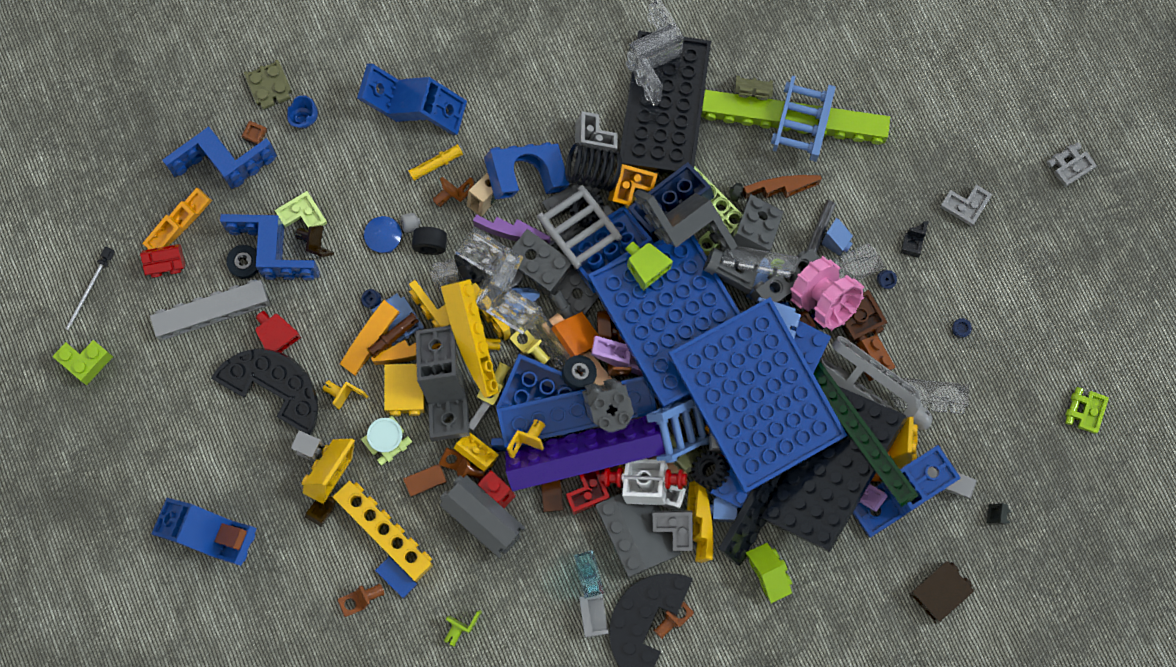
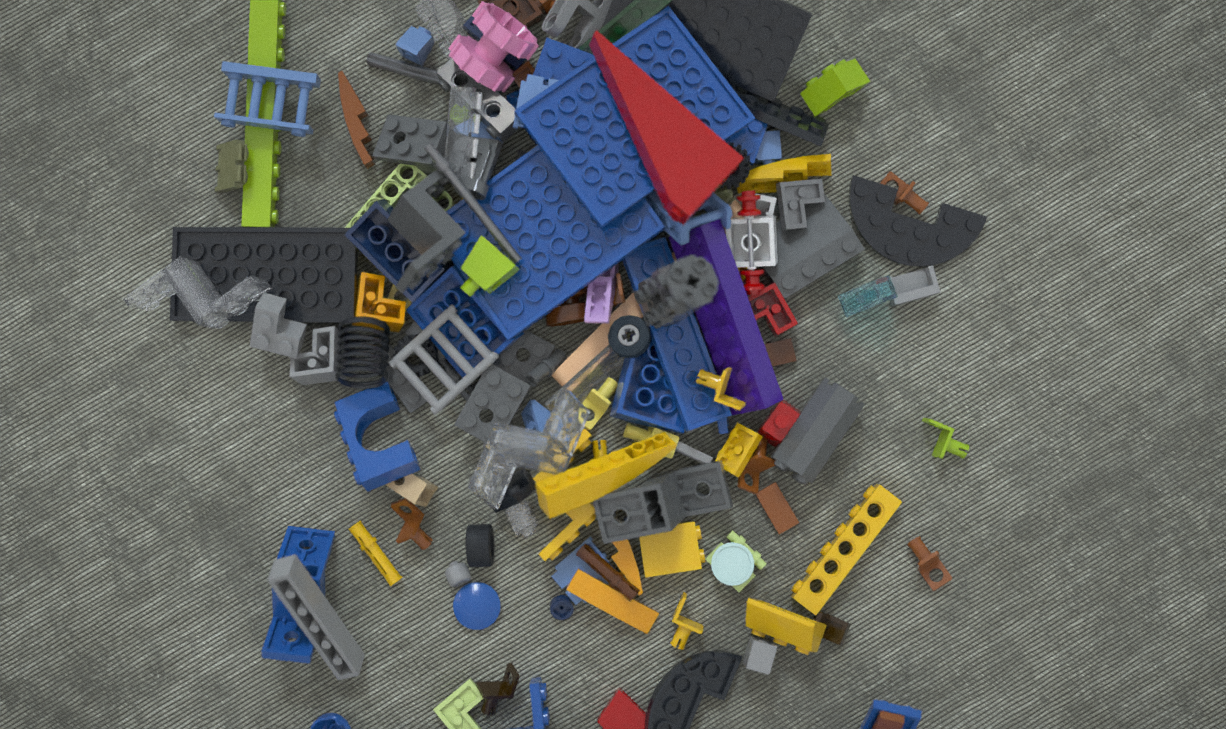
camera: 95 degrees left, 10 degrees up
blue tile [375,557,418,599] -> none
medium lavender slope [473,214,551,243] -> none
orange tile [551,312,599,357] -> none
pearl dark grey tile [729,182,743,202] -> none
none -> light grey brick [250,293,307,359]
none -> light grey brick [267,554,365,680]
none -> flat silver bar [424,143,522,264]
none -> red slope [589,30,744,226]

